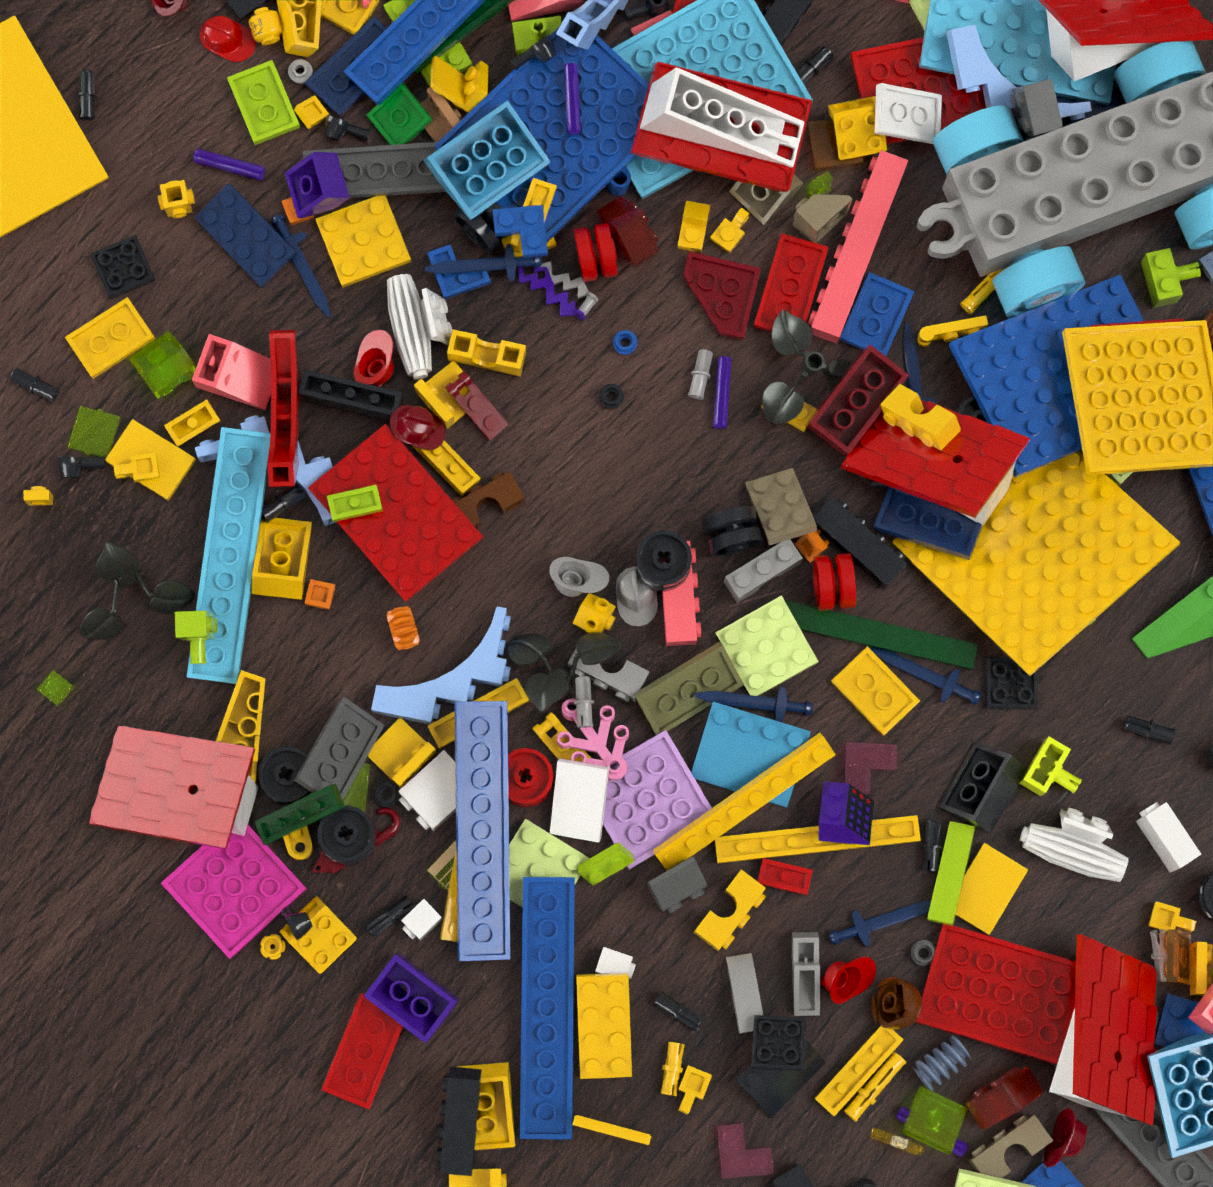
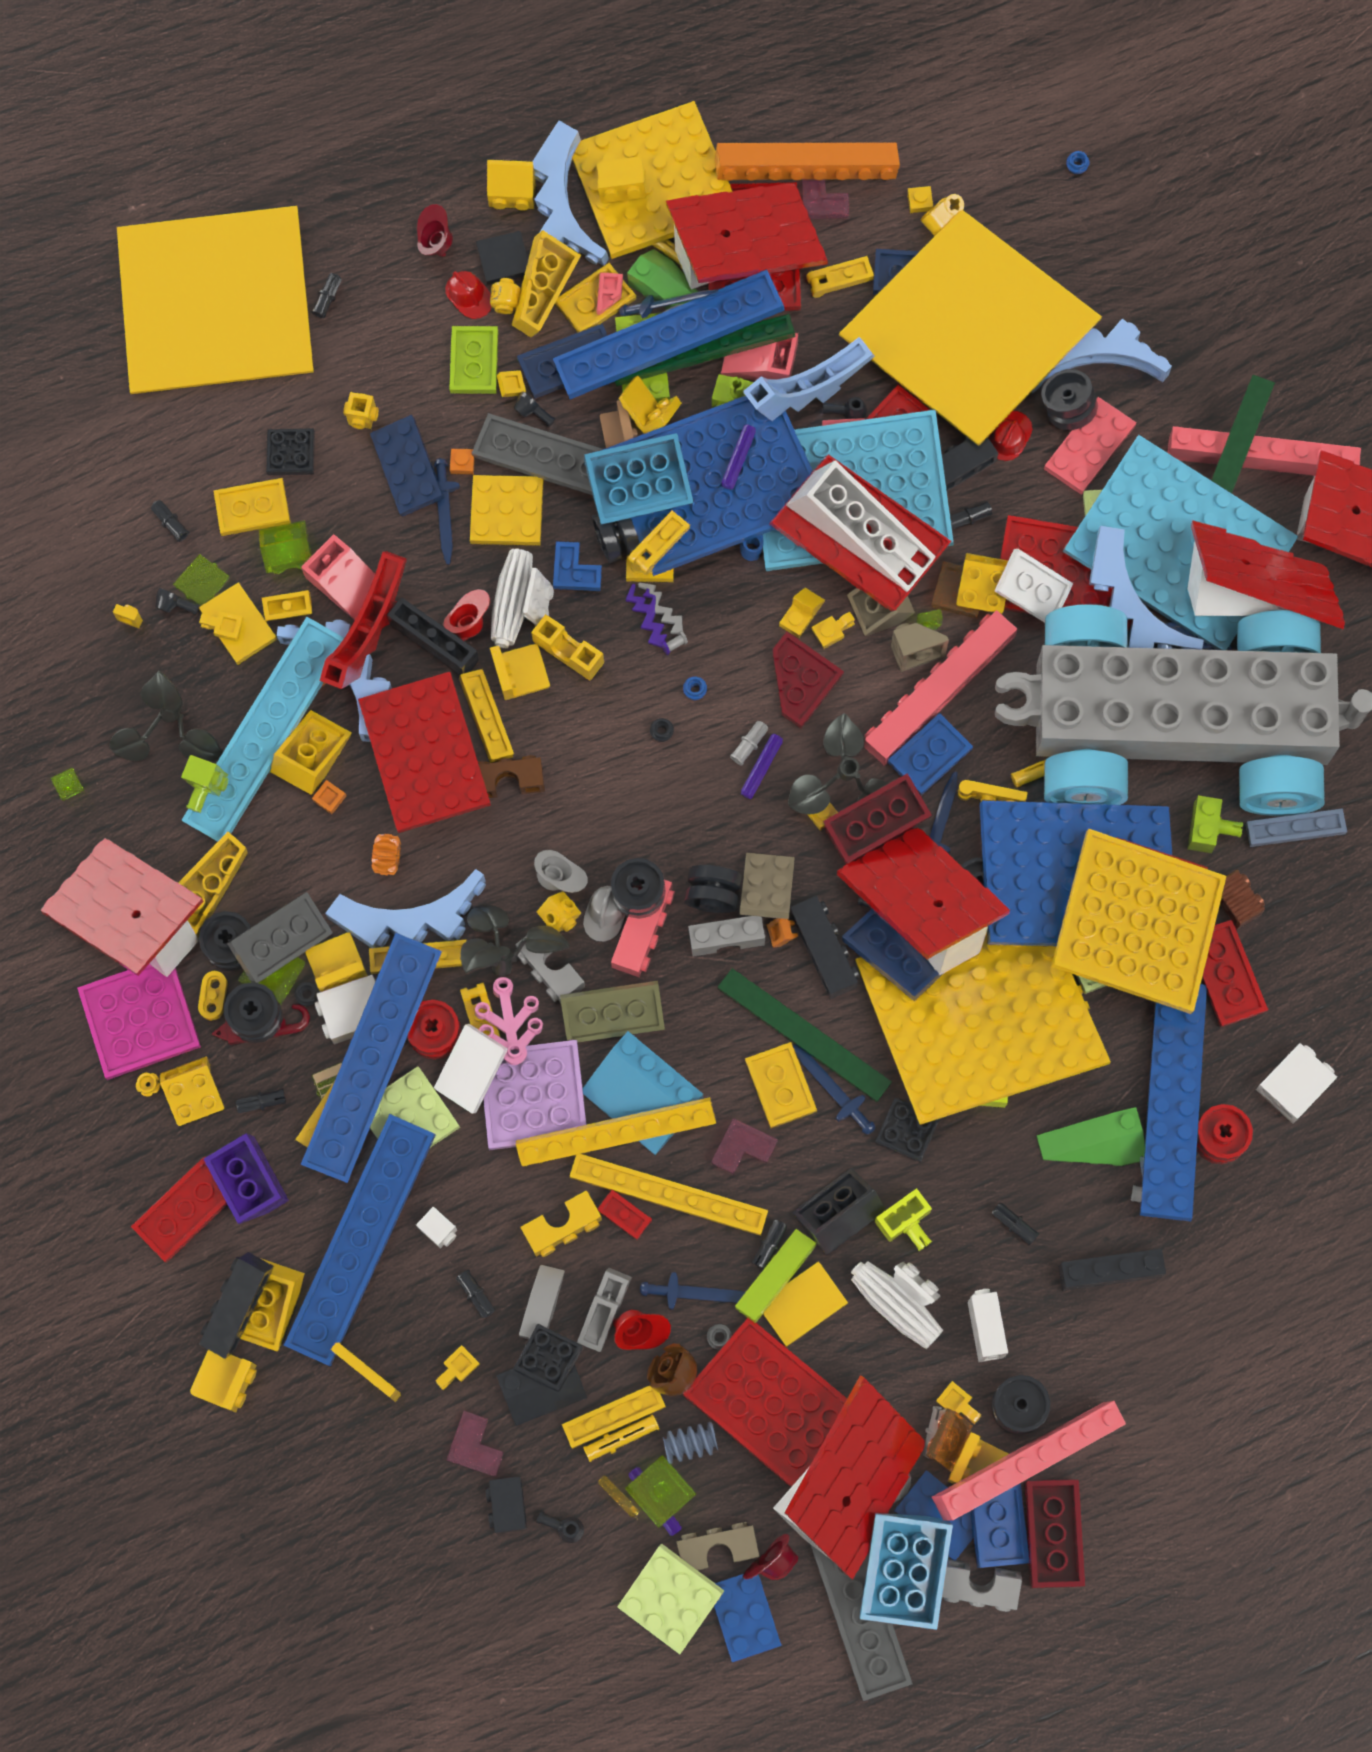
camera: 30 degrees right, 5 degrees down
dark purple axle [193,149,265,180] -> none
dark green plate [255,784,345,845] -> none
black axle [261,485,305,524] -> none
black bar [281,907,313,940] -> none
dark purple slope [285,152,350,218] -> none
light grey plate [288,59,313,84] -> none
lime plate [327,485,383,522] -> none
green plate [366,83,434,145] -> none
dark red piece [390,405,445,450] -> none
white brick [401,899,442,941] -> none
dark blue sword [424,244,542,281] -> none
dark red plate [444,371,508,440] -> none
blue plate [493,205,548,258] -> none
black bar [510,35,556,70] -> none
red wheel [573,223,618,283] -> none
light grey axle [574,676,594,728] -> none
yellow plate [576,973,632,1079] -> none
lime plate [577,842,635,885] -> none
clear red brick [597,196,659,267] -> none
dark grey slope [647,856,708,914] -> none
yellow pin [660,1042,685,1096] -> none
dark blue sword [694,686,813,723] -> none
yellowish green plate [716,596,819,696] -> none
red plate [753,233,829,332] -> none
red wheel [813,553,856,611] -> none
dark purple slope [819,781,874,845] -> none
yellow arch [880,384,961,451] -> none
clear red brick [966,1066,1044,1131] -> none
dark grey brick [1010,79,1063,137] -> none

